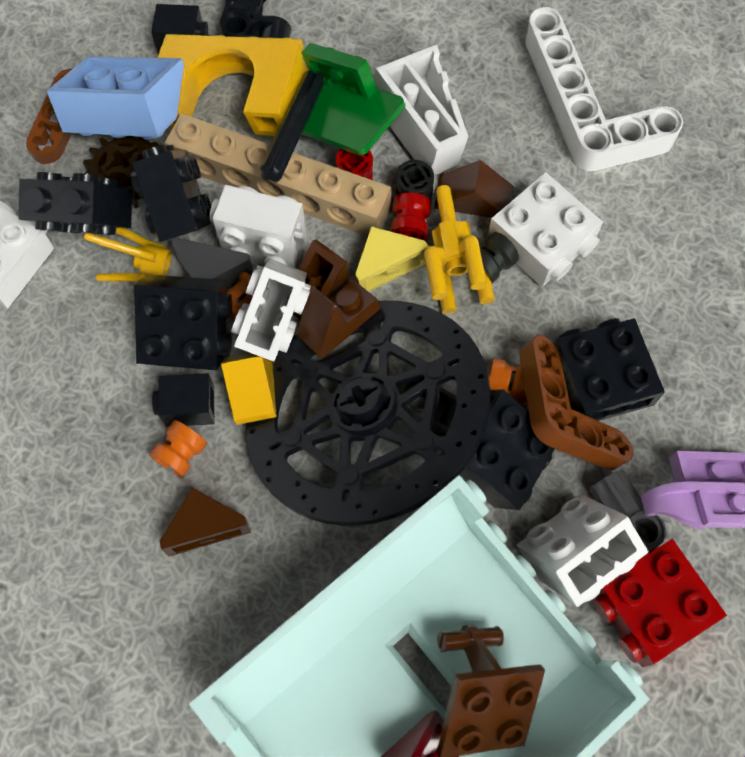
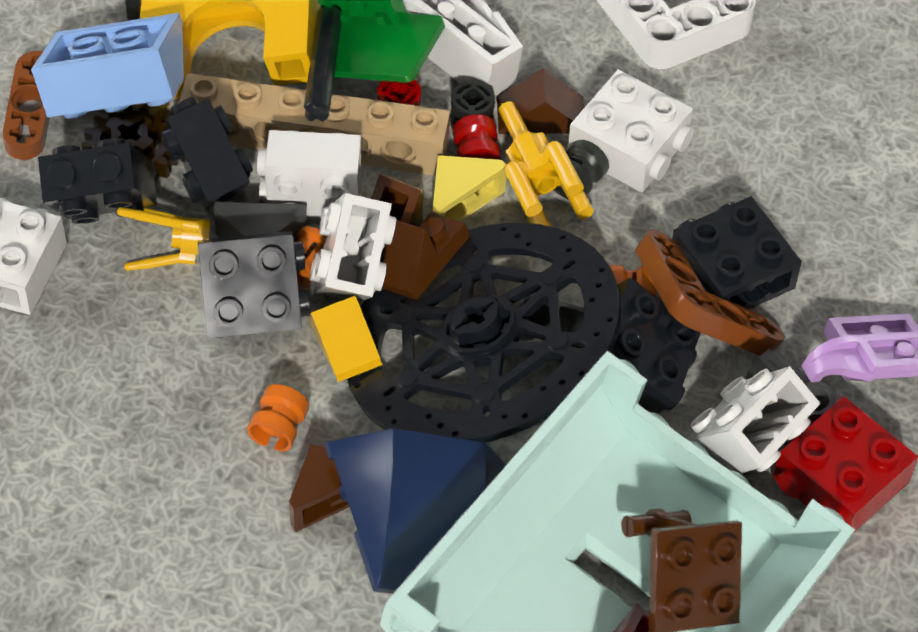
camera: 15 degrees left, 15 degrees down
black brick [152,373,215,427] -> none
none -> dark blue wedge [324,428,506,594]

